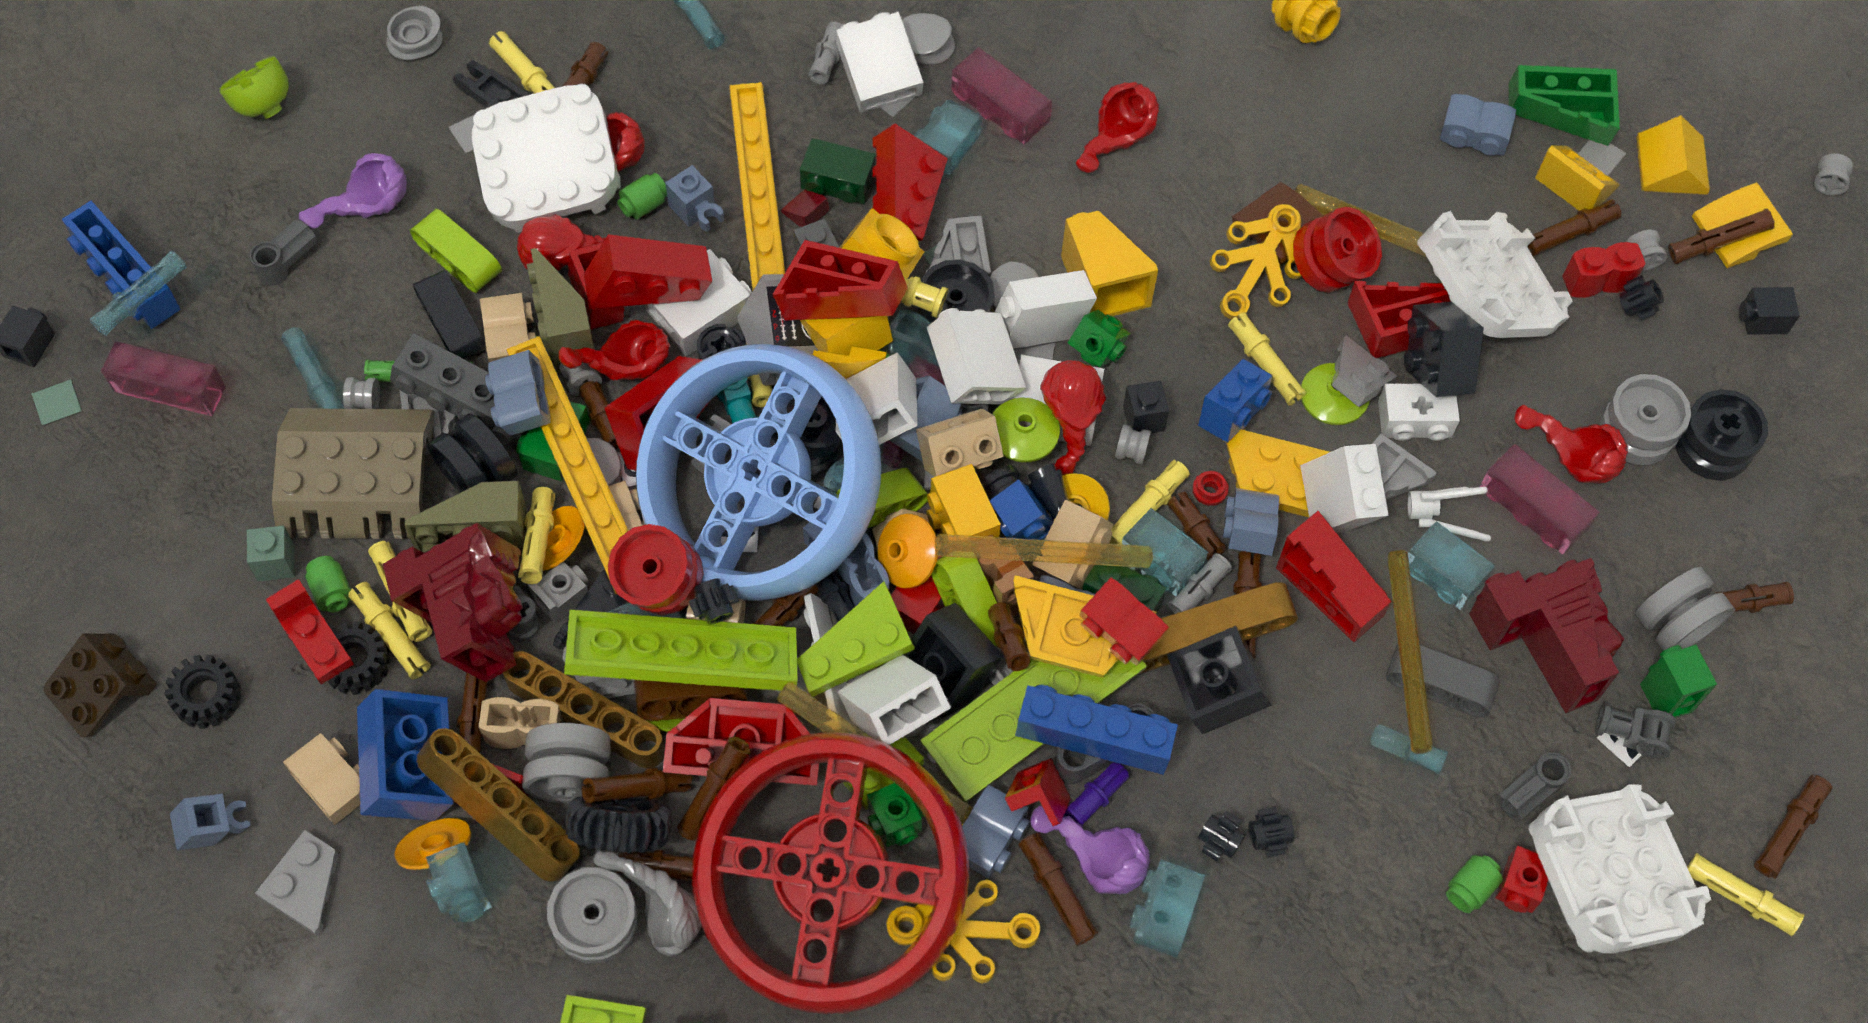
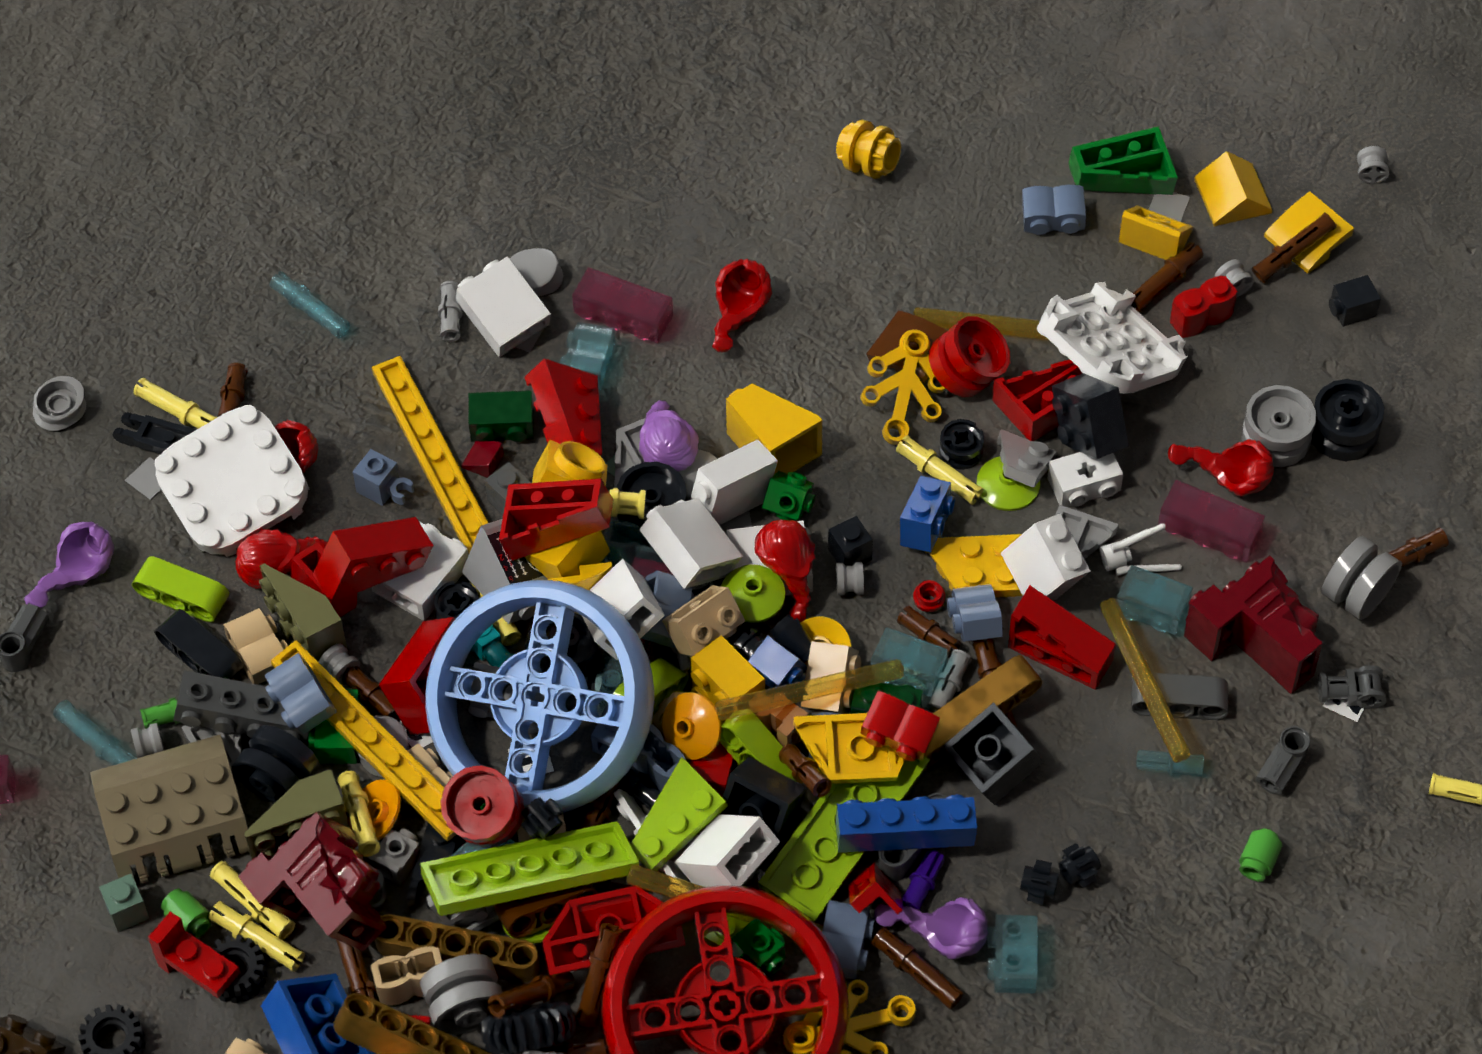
camera: 15 degrees left, 5 degrees down
red hair [559,320,670,380] -> none
bright green brick [617,173,667,220] -> none
light yellow pin [1109,460,1190,550] -> none
red brick [1495,845,1549,913] -> none
white plate [1529,784,1711,953] -> none
black gear [1620,275,1664,321] -> none
green brick [1640,645,1717,718] -> none
none -> medium lavender hair [639,400,699,472]
none -> black wheel [939,419,984,470]

